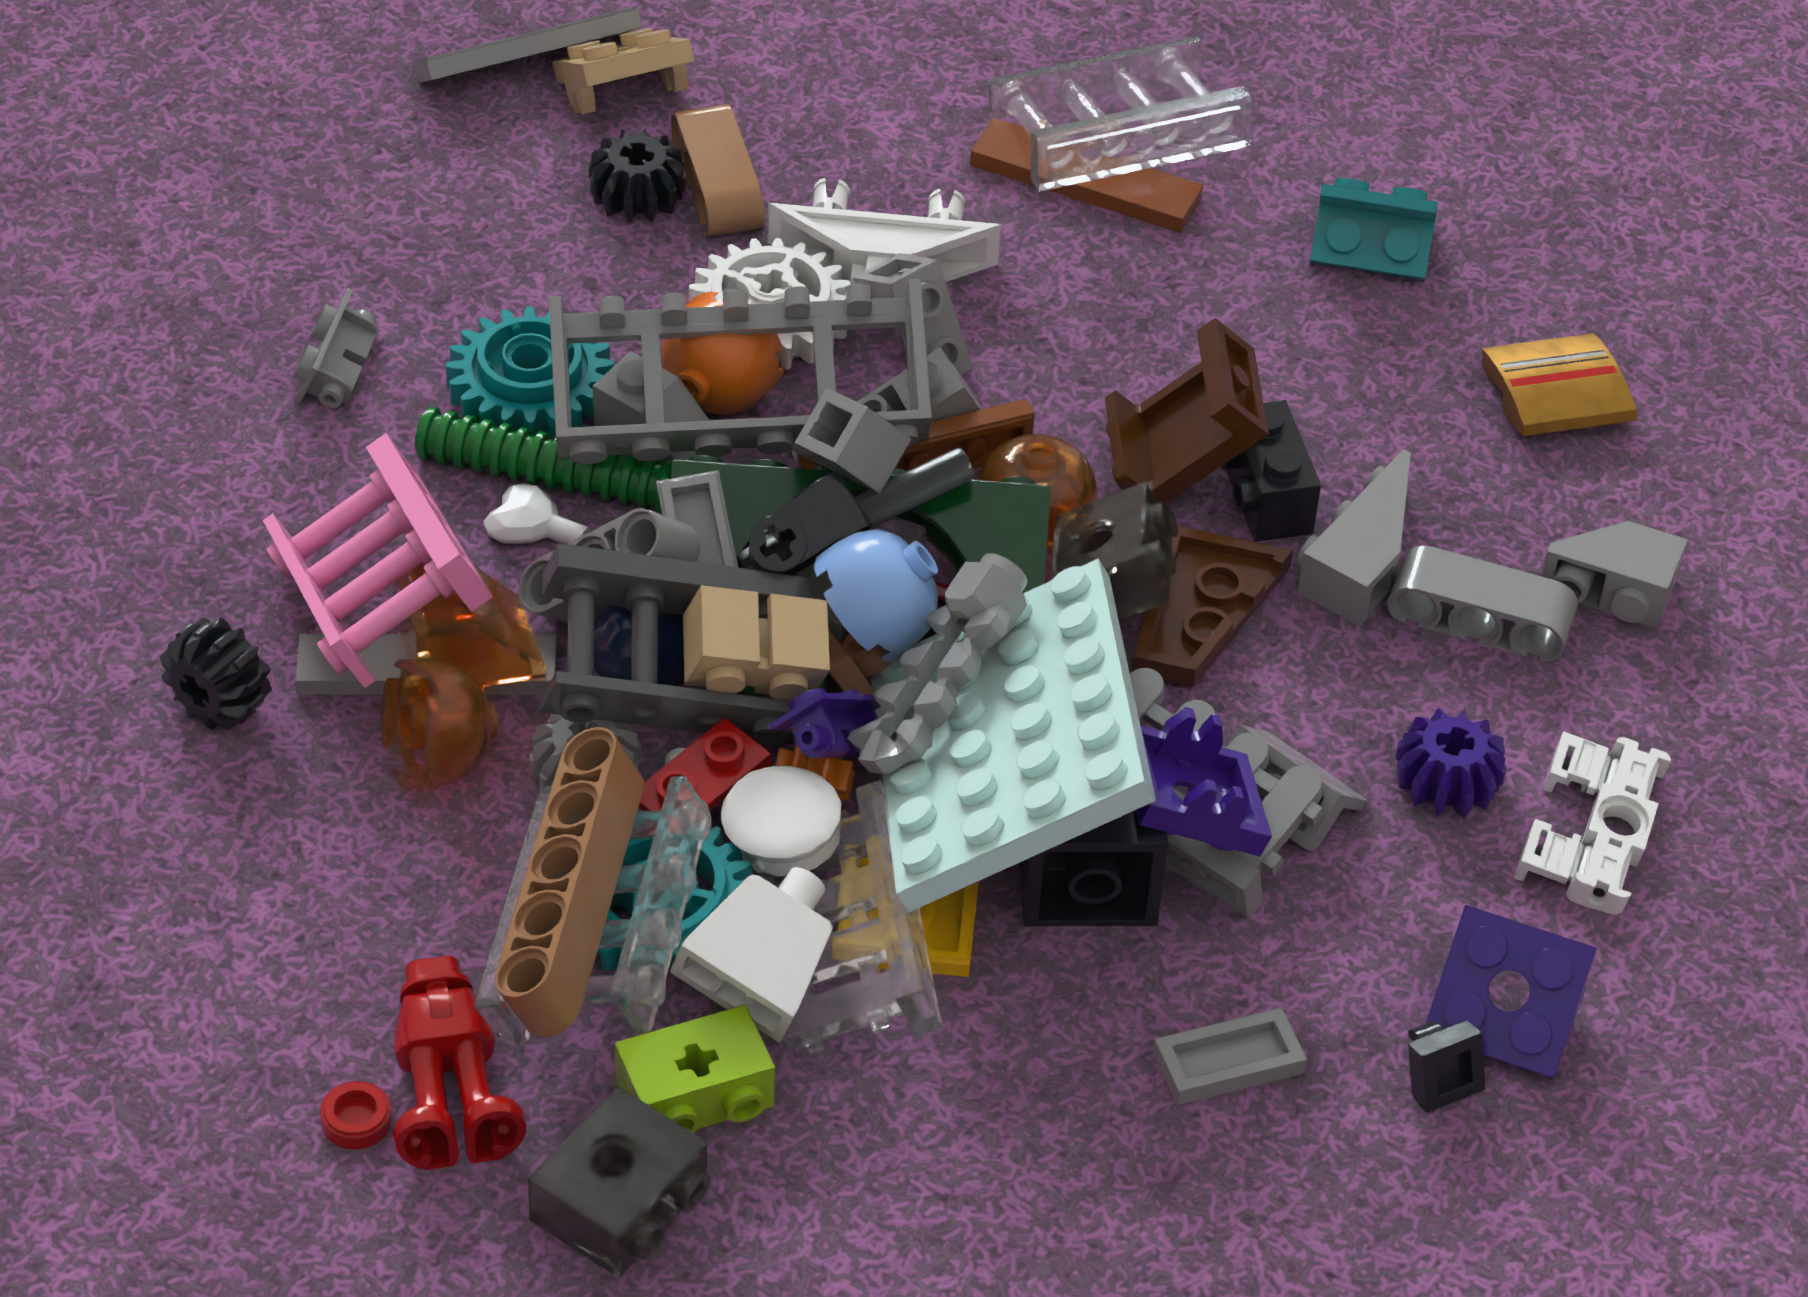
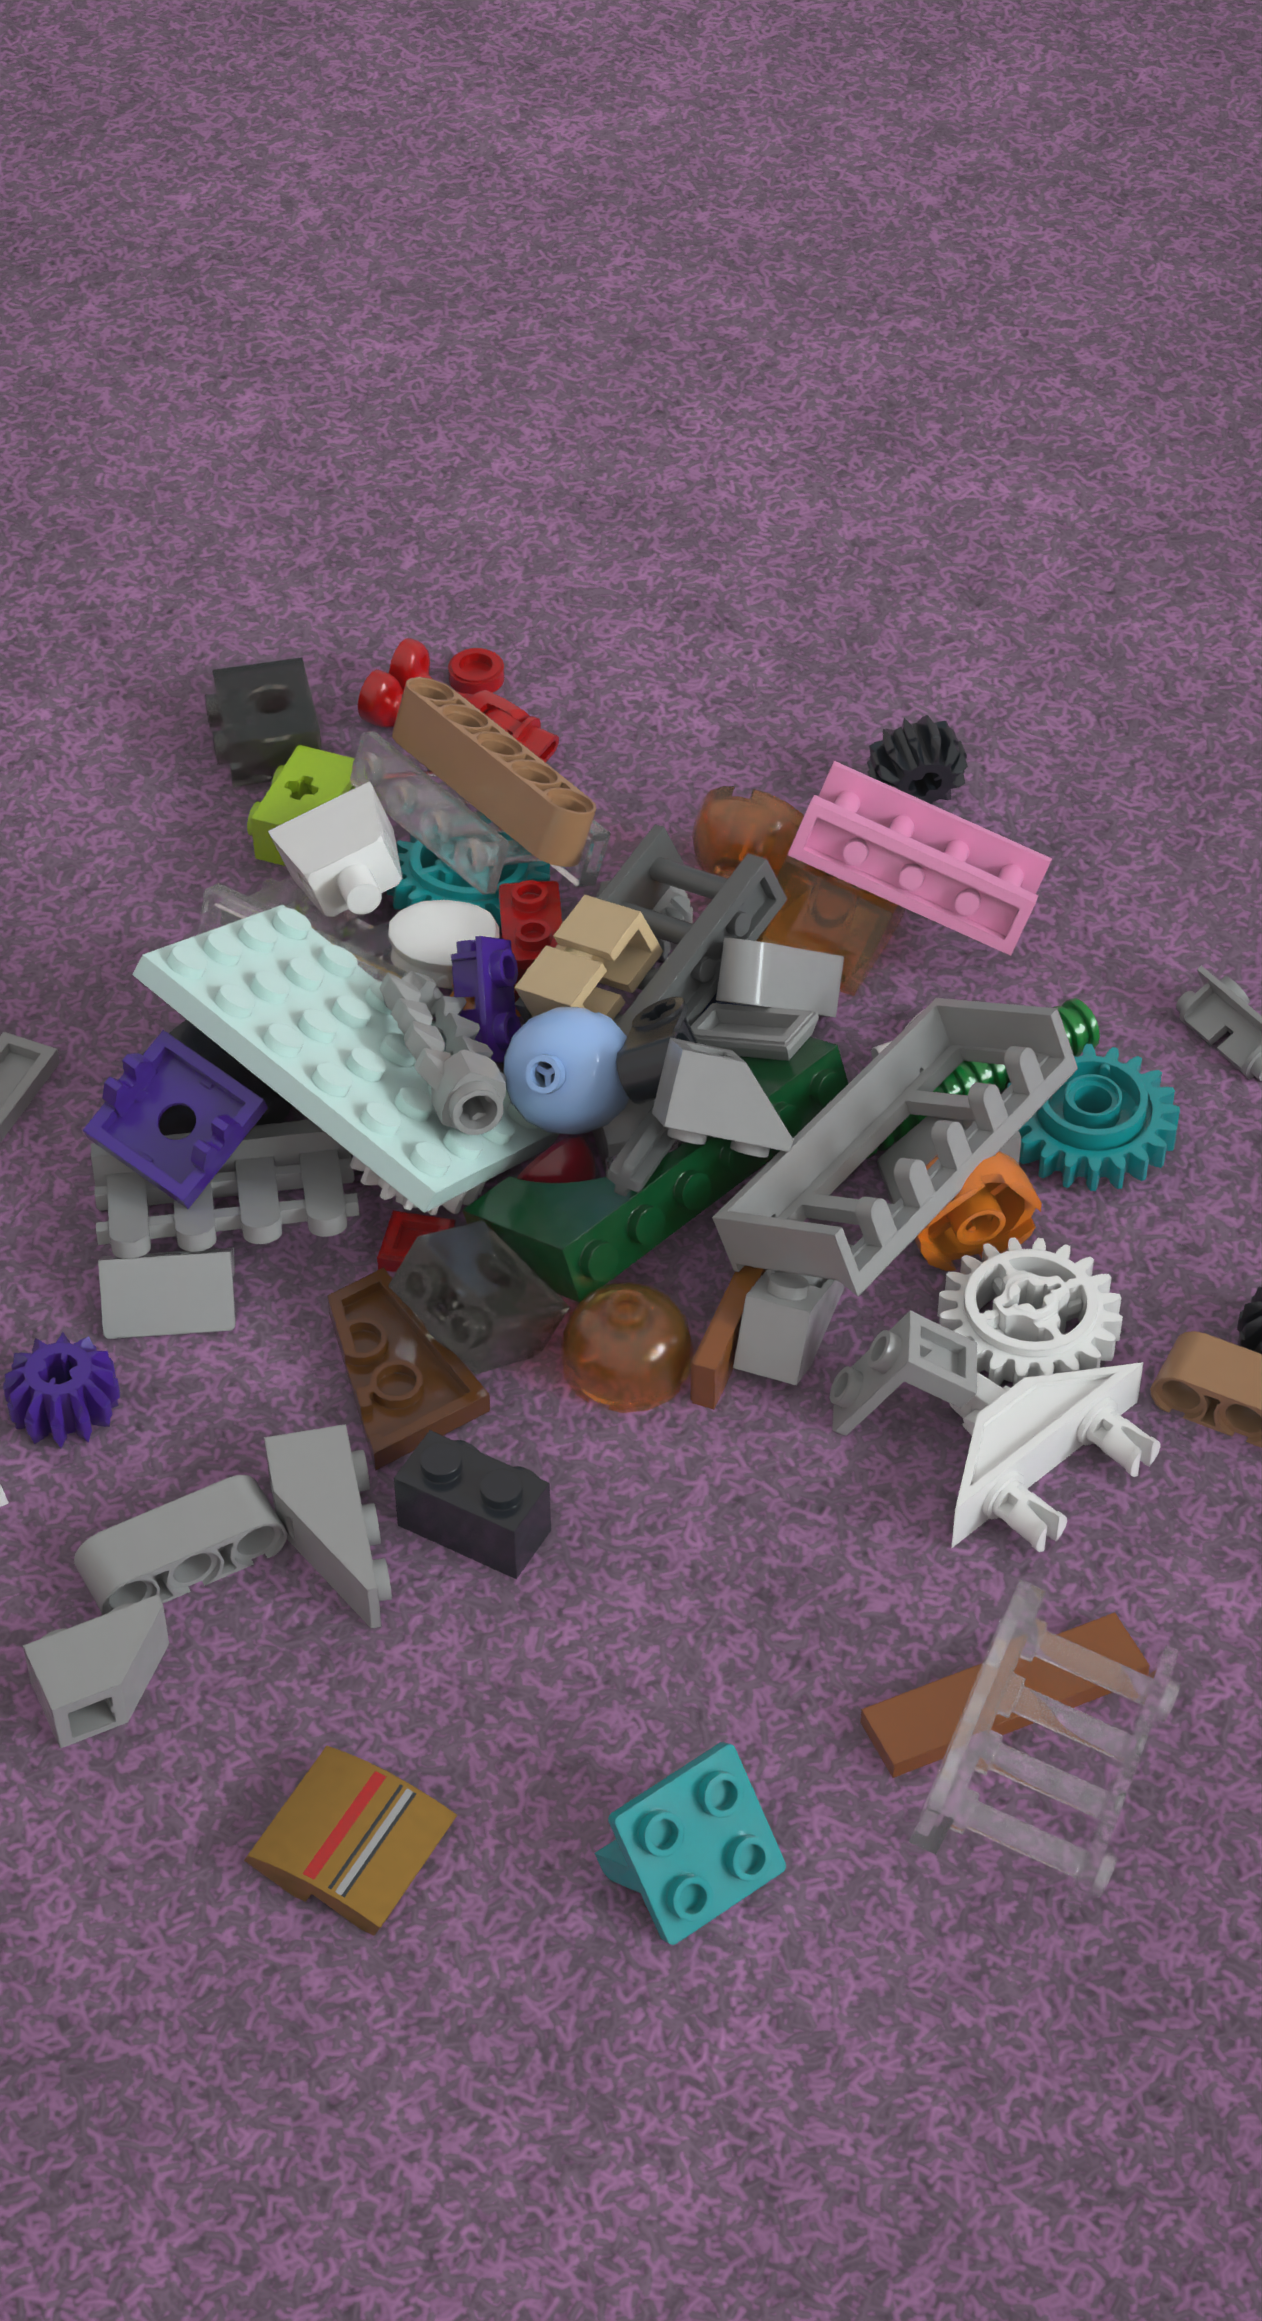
camera: 135 degrees right, 0 degrees up
reddish brown panel [1105,318,1269,507] -> none

